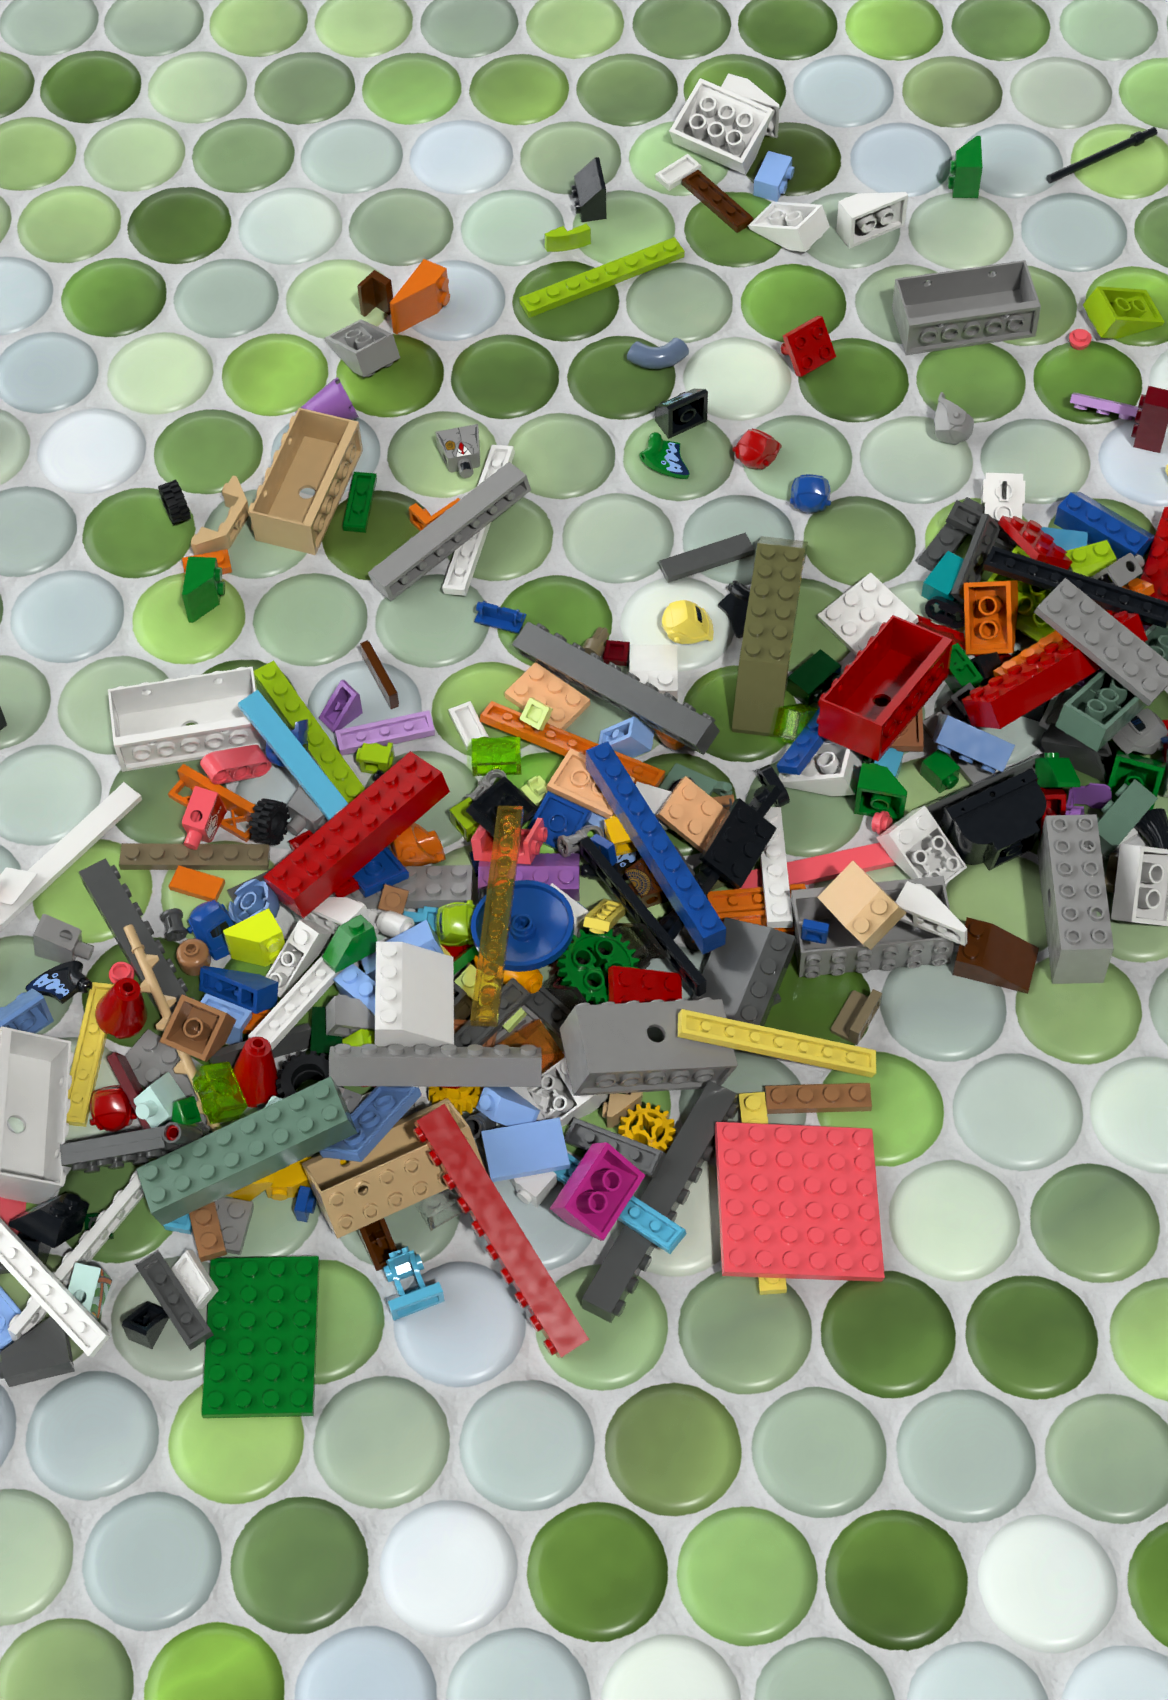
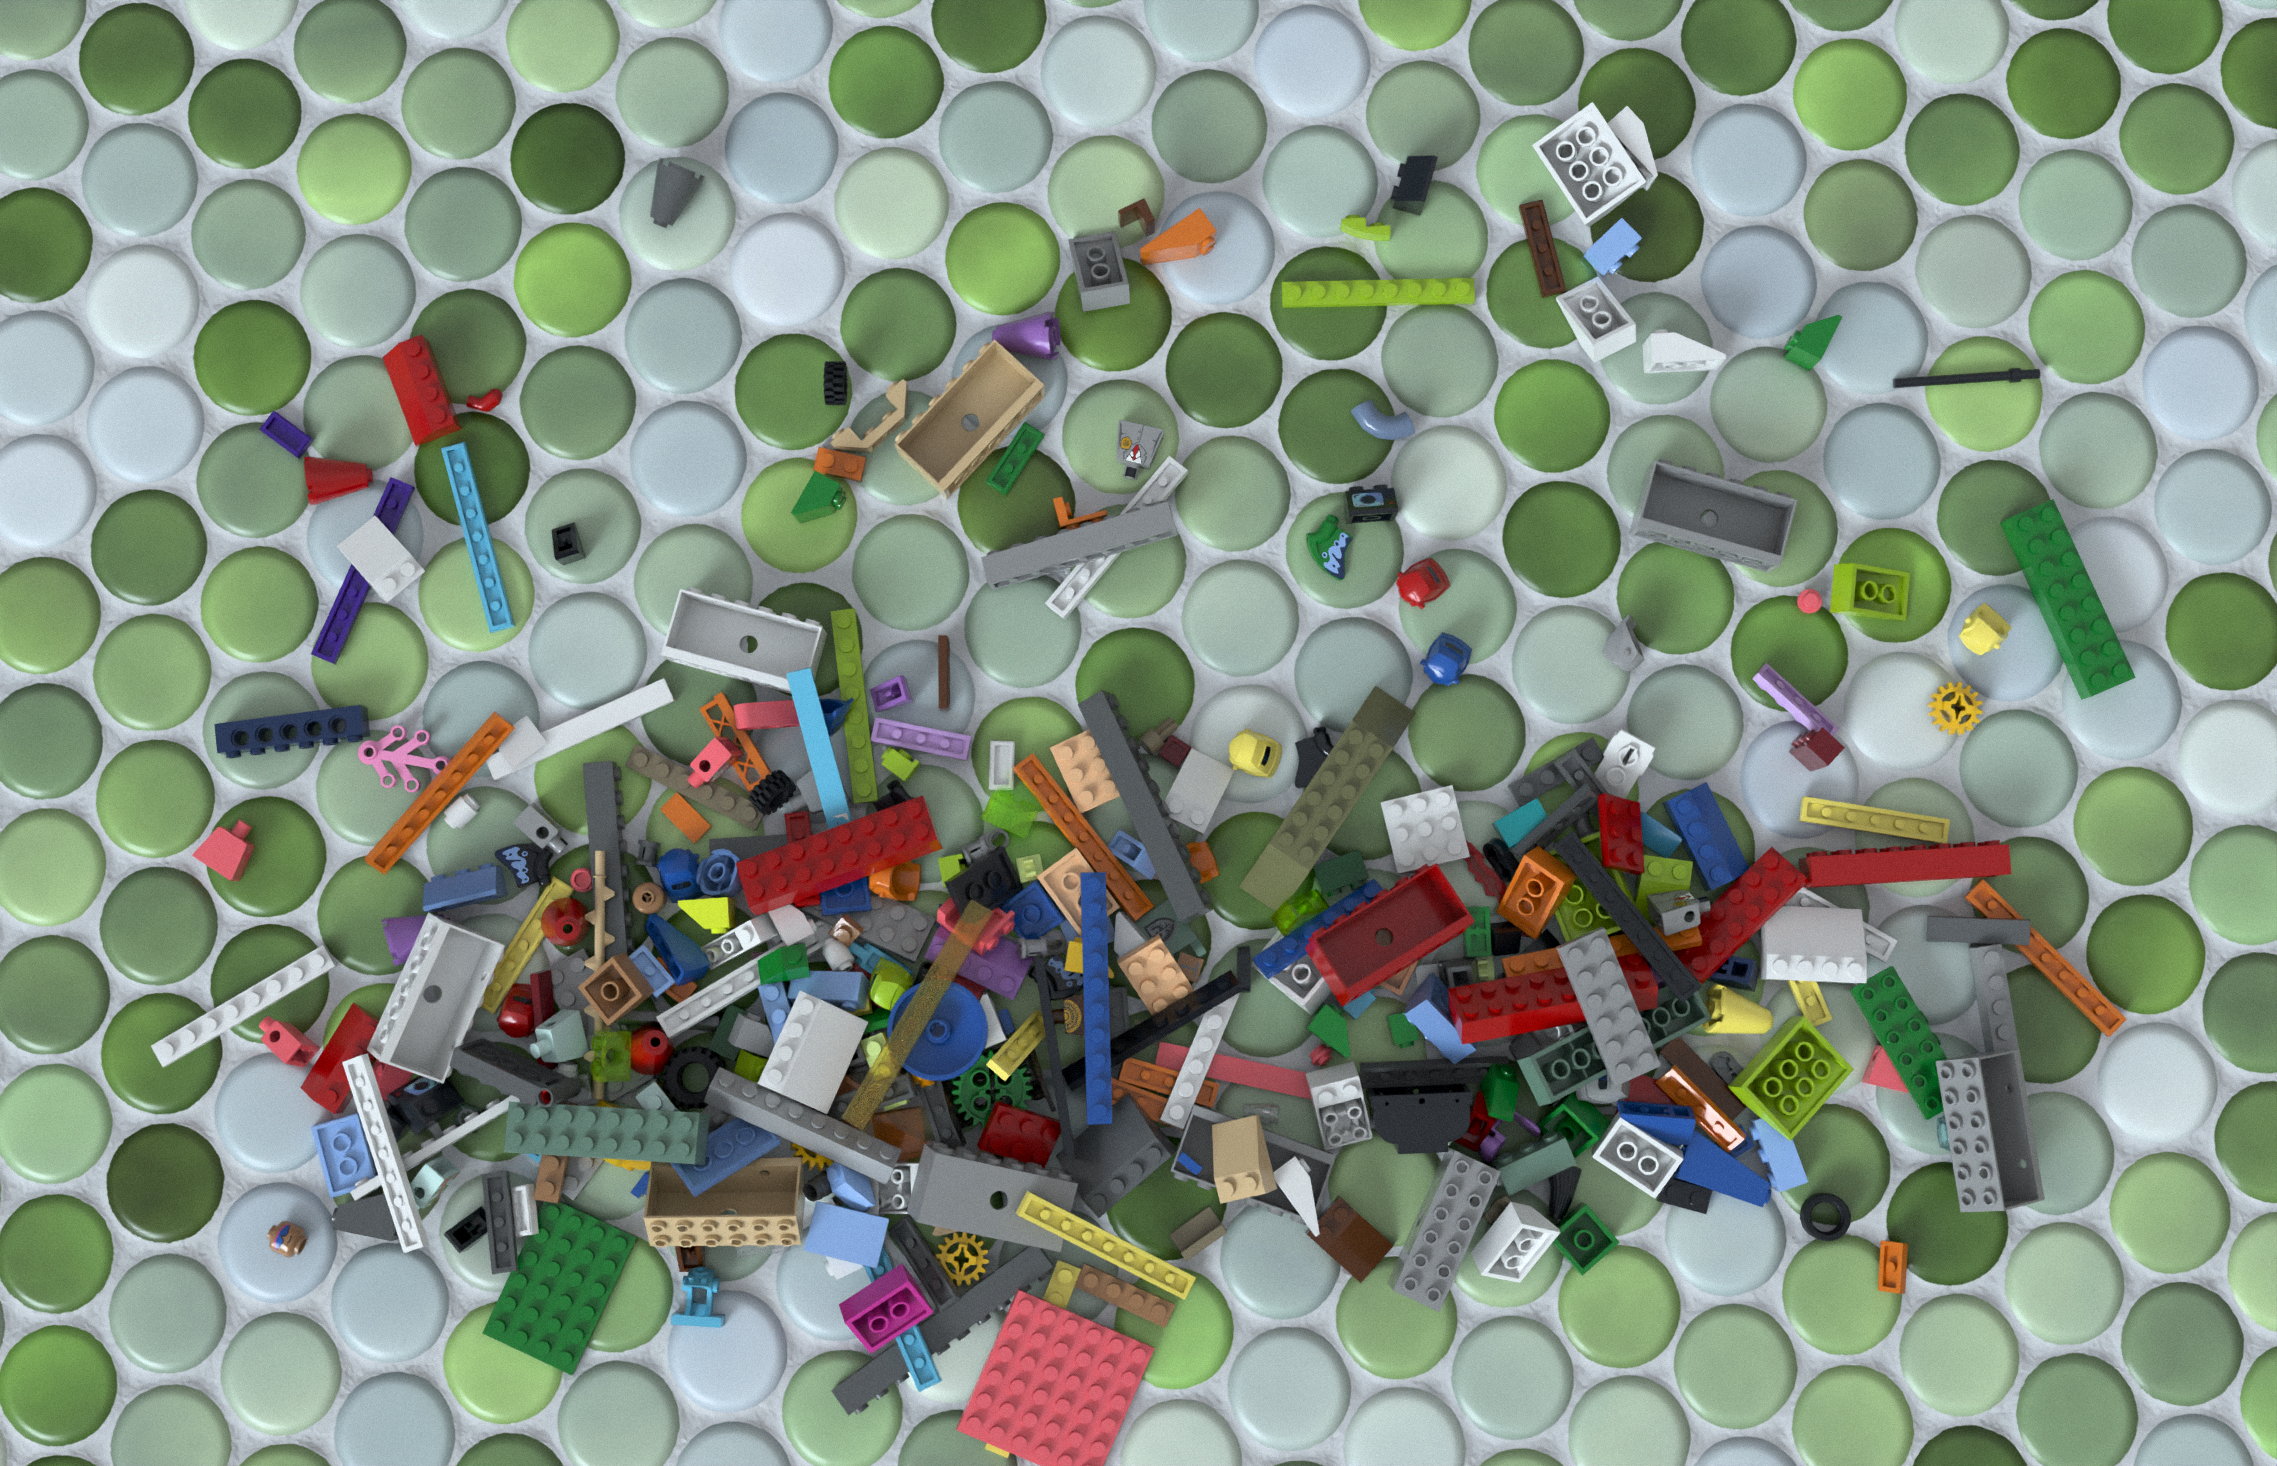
camera: 25 degrees right, 25 degrees up
green slope [171,1096,202,1125] -> none
red brick [413,1104,589,1358] -> none
blue hinge [474,601,527,634] -> none
yellowish green tile [520,697,553,731] -> none
blue tile [590,834,617,866] -> none
white tile [655,154,701,191] -> none
dark grey tile [659,532,755,583] -> none
black plate [699,798,777,889] -> none
red plate [781,316,836,377] -> none

